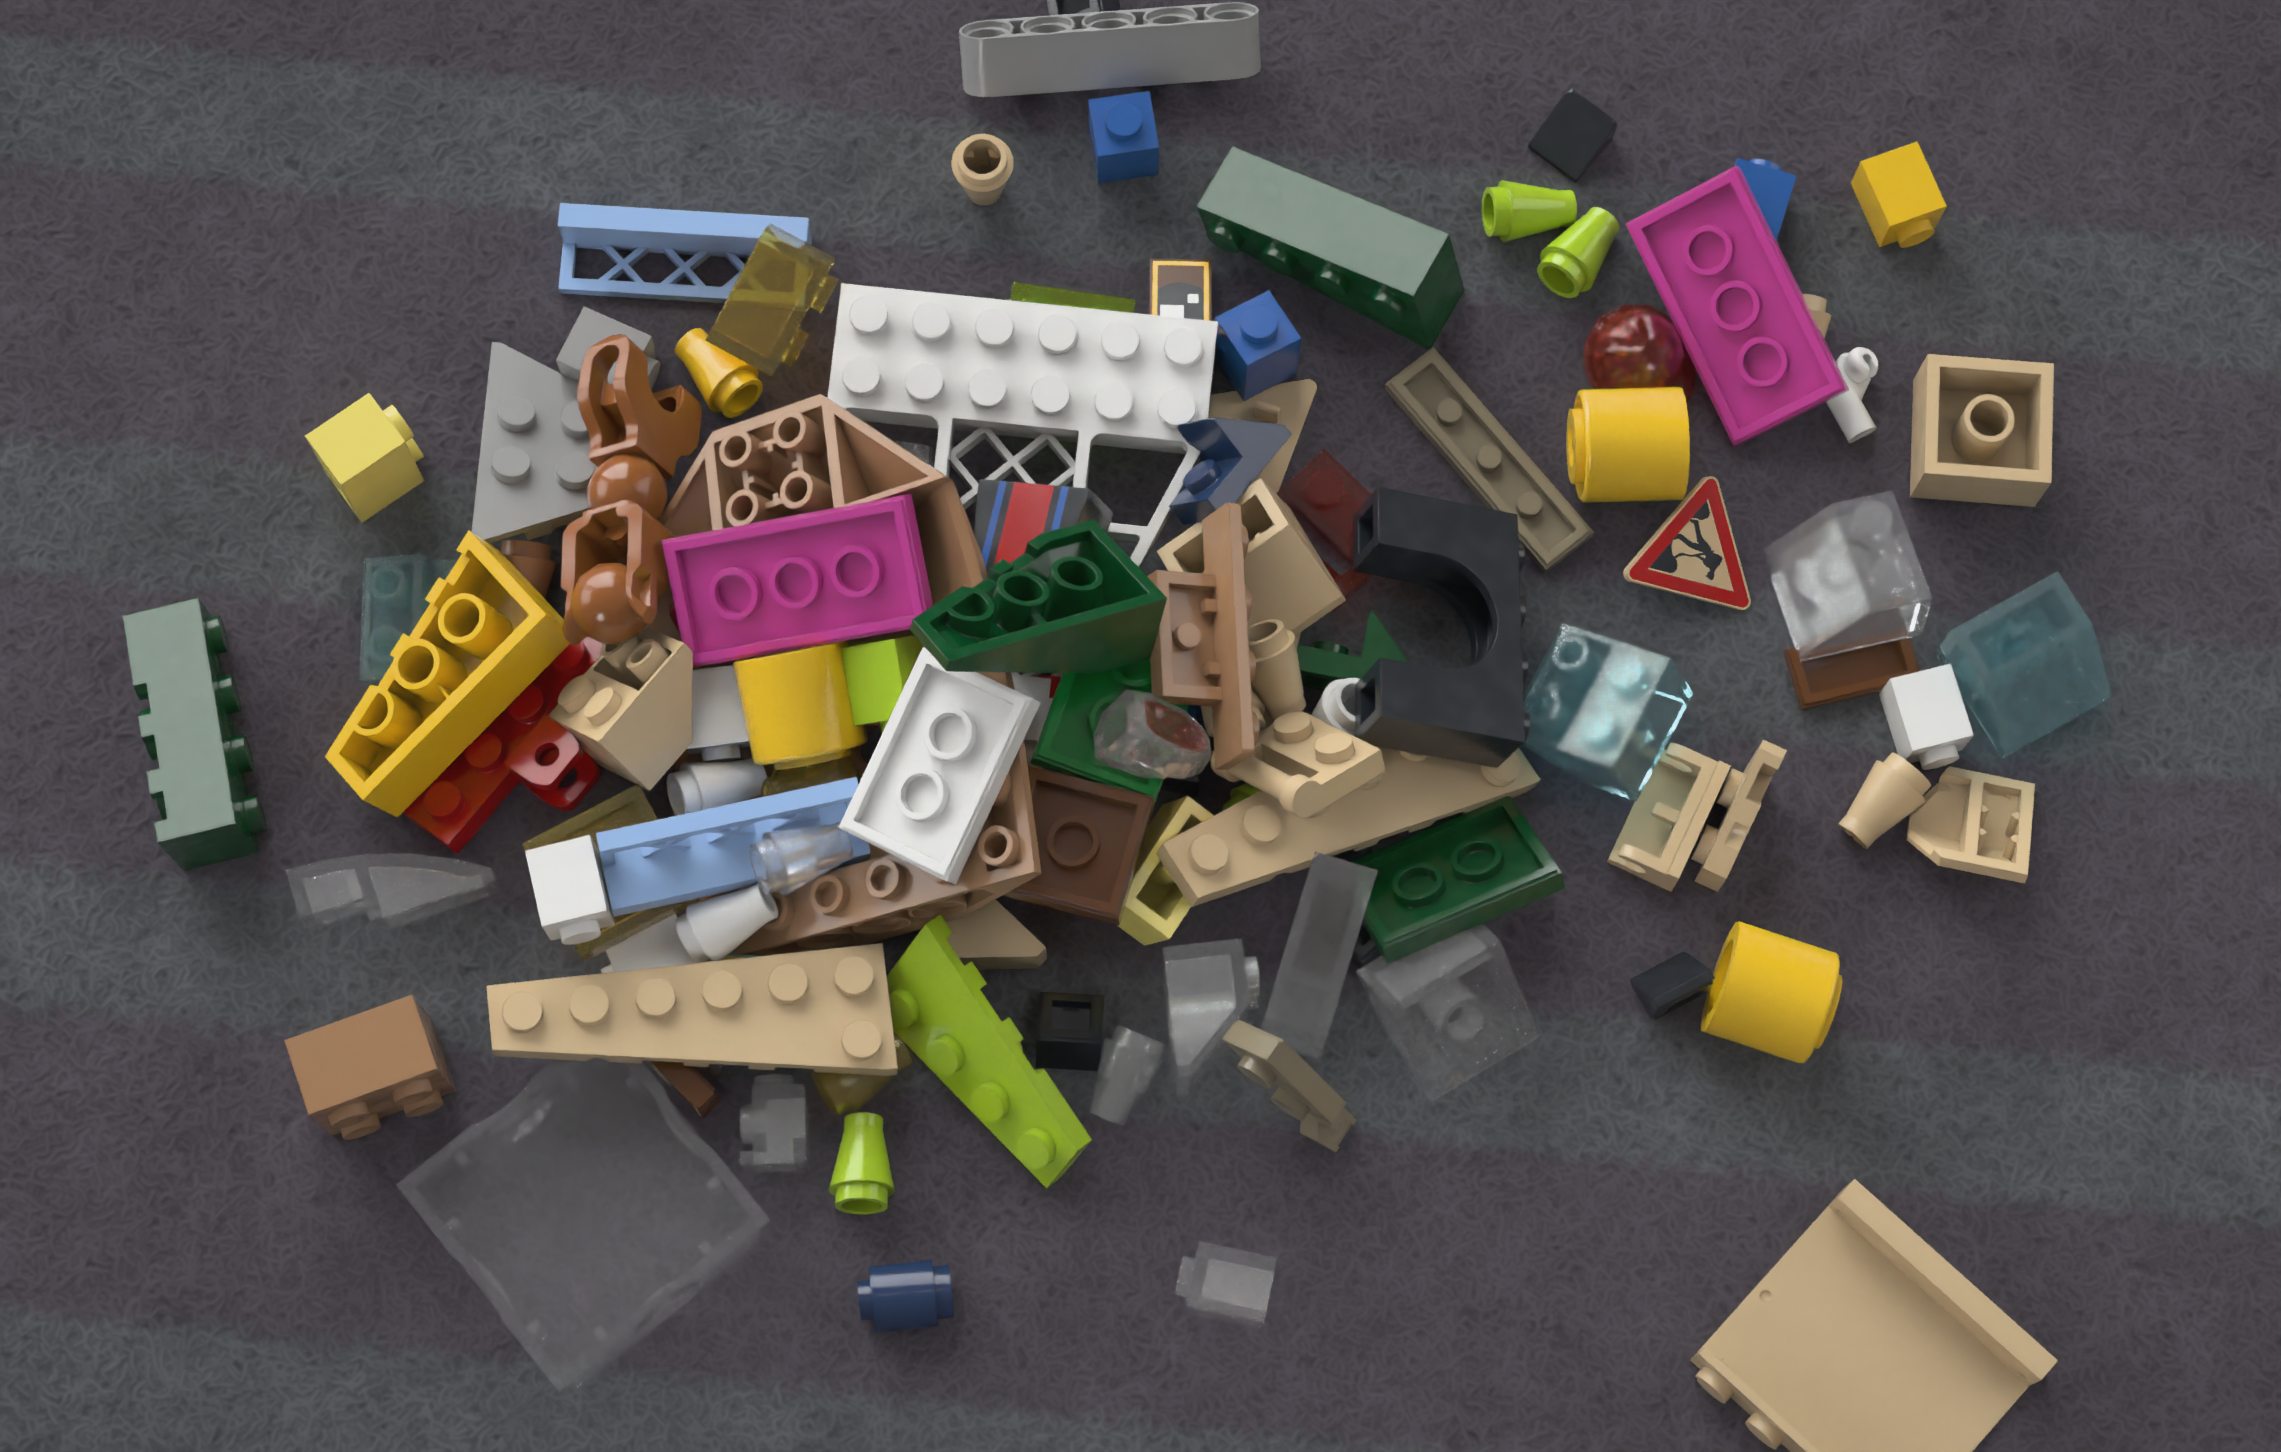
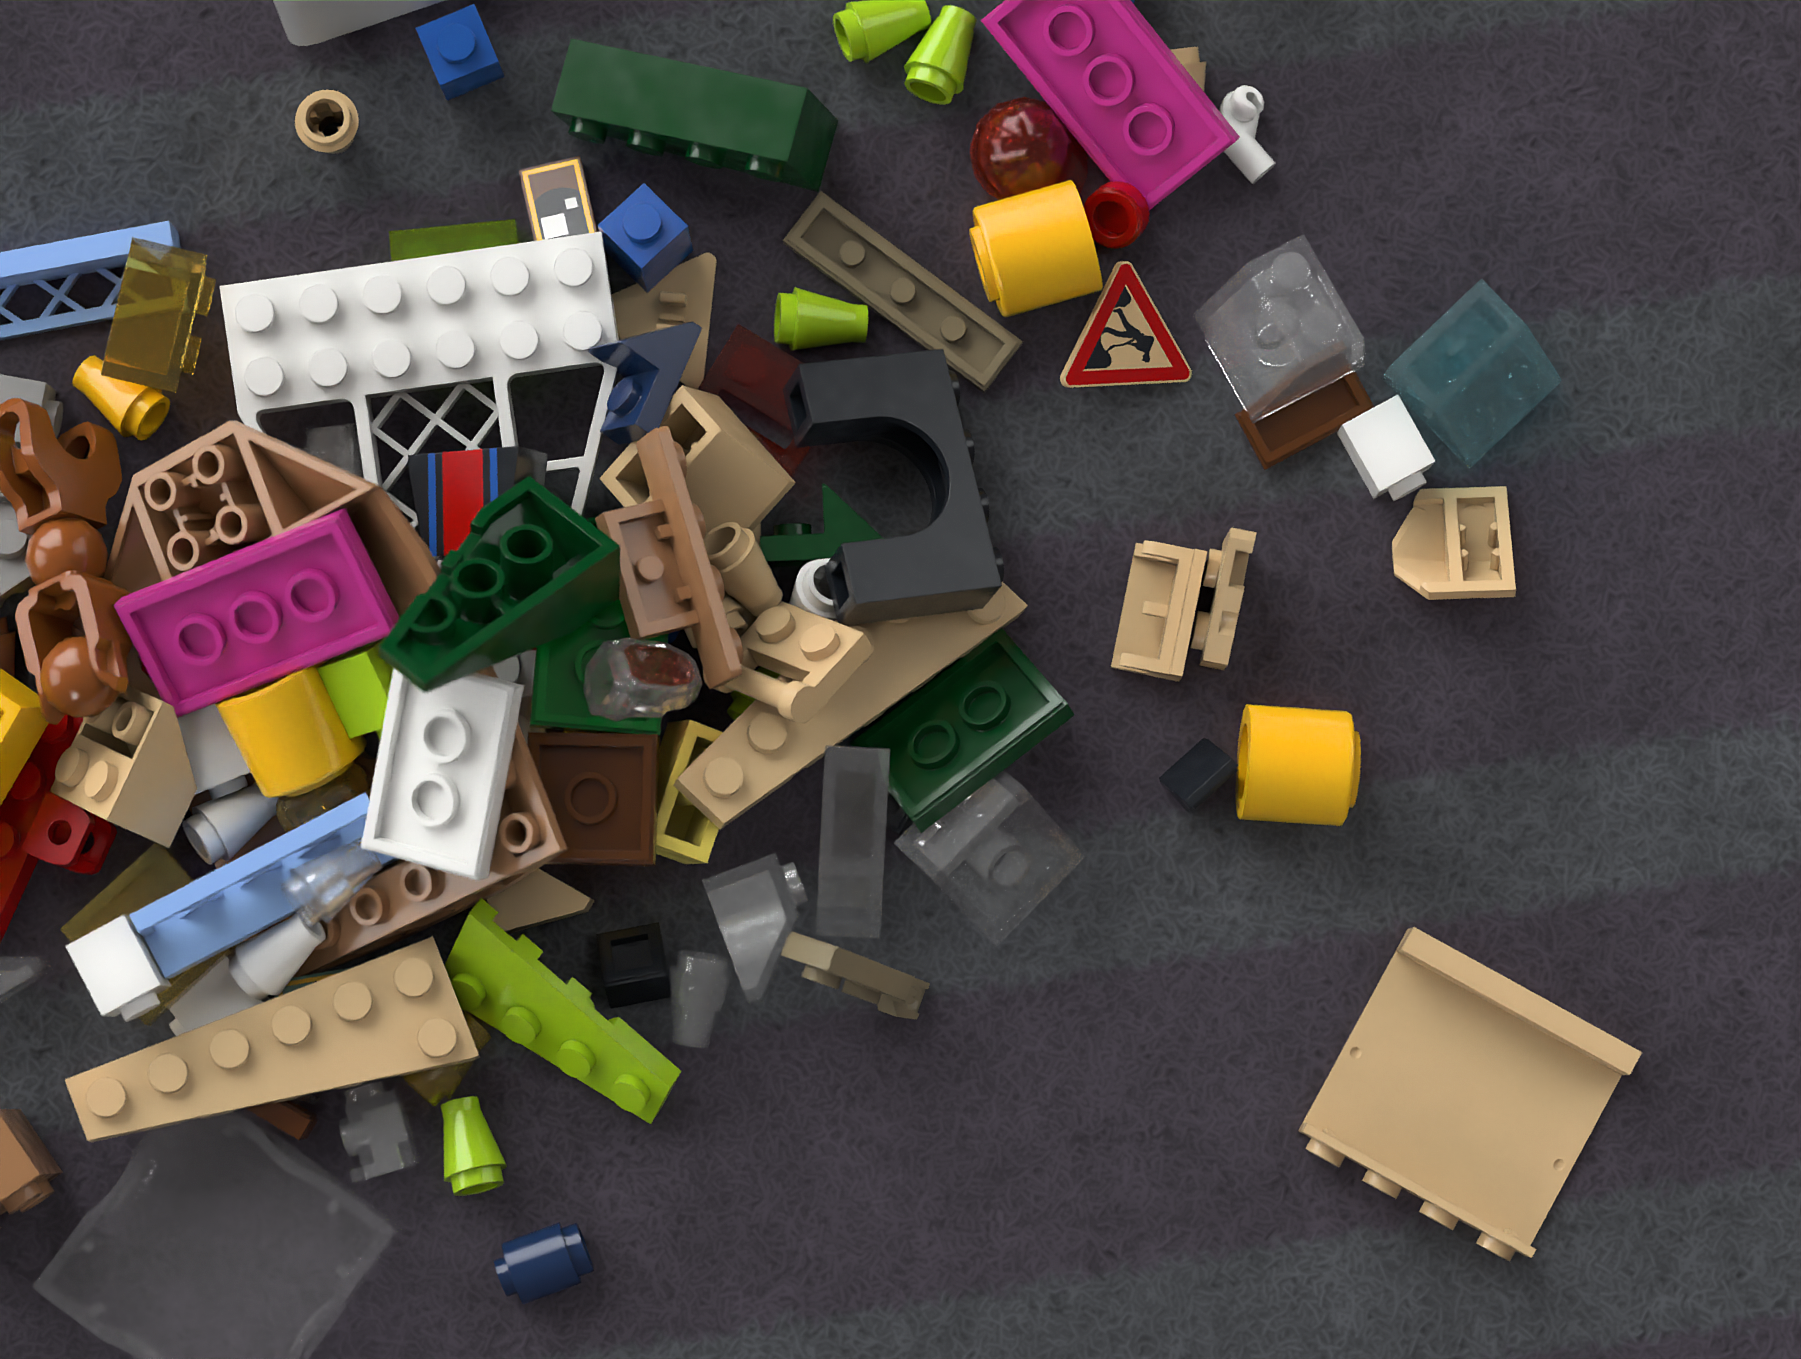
camera: 10 degrees left, 10 degrees up
clear brick [1175,1241,1277,1330] -> none
clear light blue slope [1523,623,1694,802] -> none
tan cone [1838,752,1931,849] -> none
tan brick [1910,354,2054,507] -> none
none -> lime cone [774,287,868,351]
none -> red tile [1083,181,1149,248]

